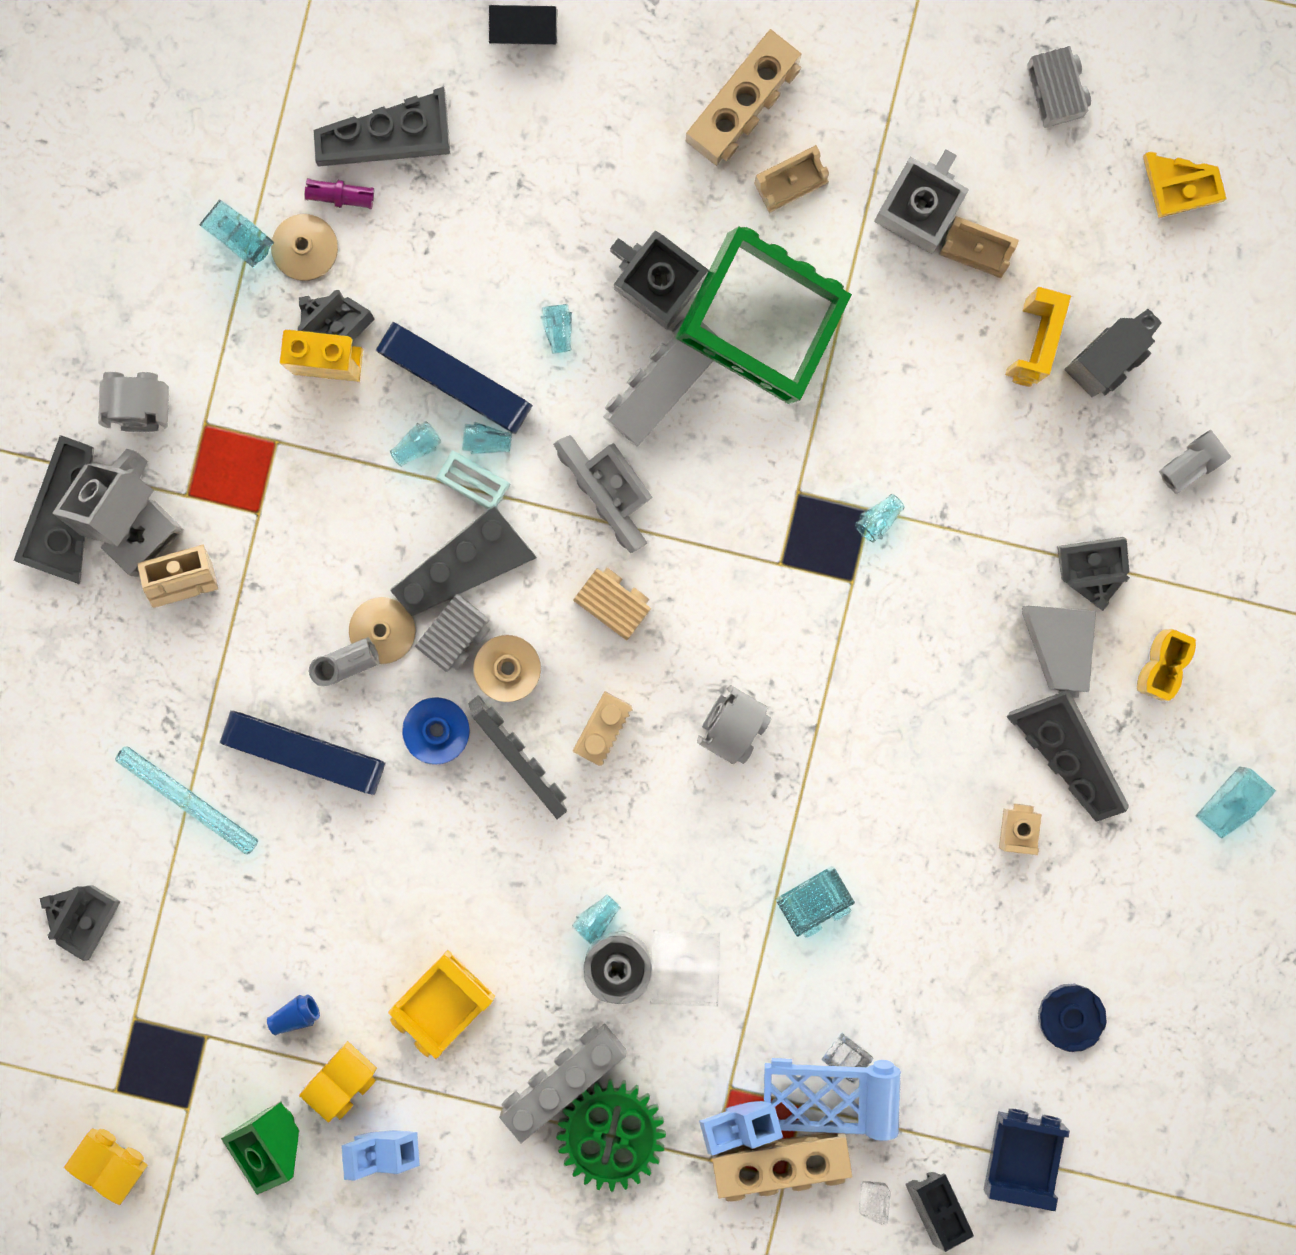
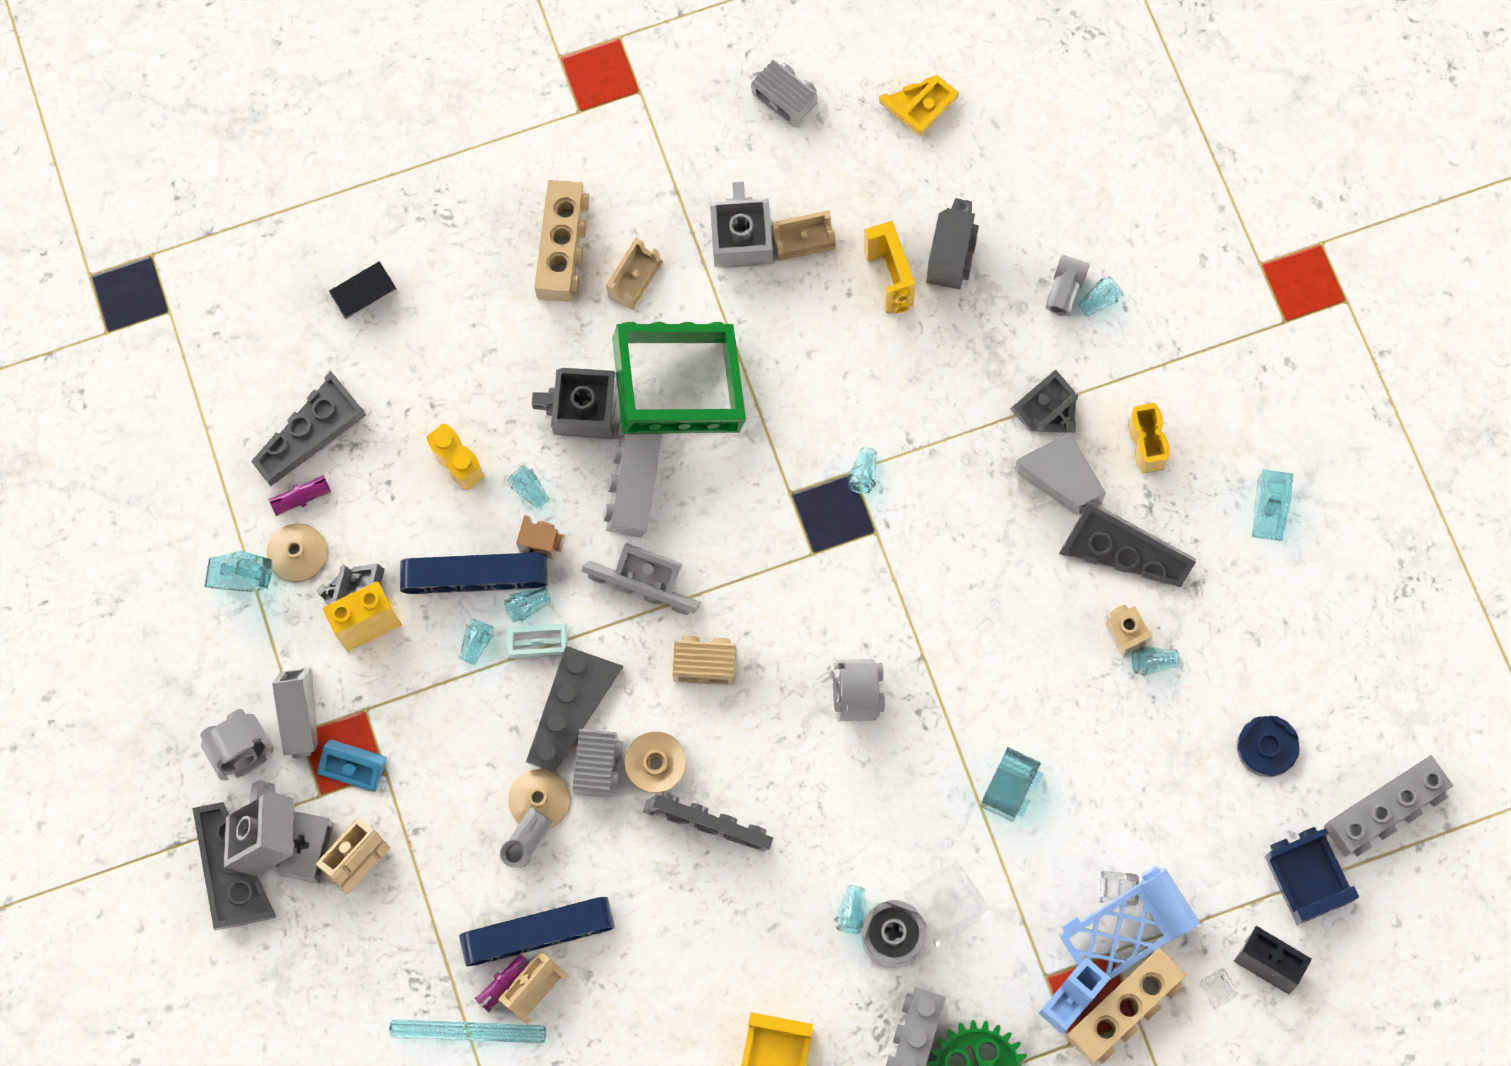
camera: 30 degrees left, 15 degrees down
blue dish [402,697,470,764] -> none
tan brick [572,691,633,766] -> none
none -> light grey slope [272,667,318,758]
none -> dark azure slope [317,740,387,792]
none -> yellow brick [426,423,484,490]
none -> magenta pin [474,953,530,1013]
none -> tan hinge [498,951,569,1025]
none -> medium nougat brick [516,515,565,560]
none -> clear light blue cone [1078,276,1123,317]
none -> clear light blue cone [1132,646,1180,676]
none -> light grey brick [1324,755,1454,857]

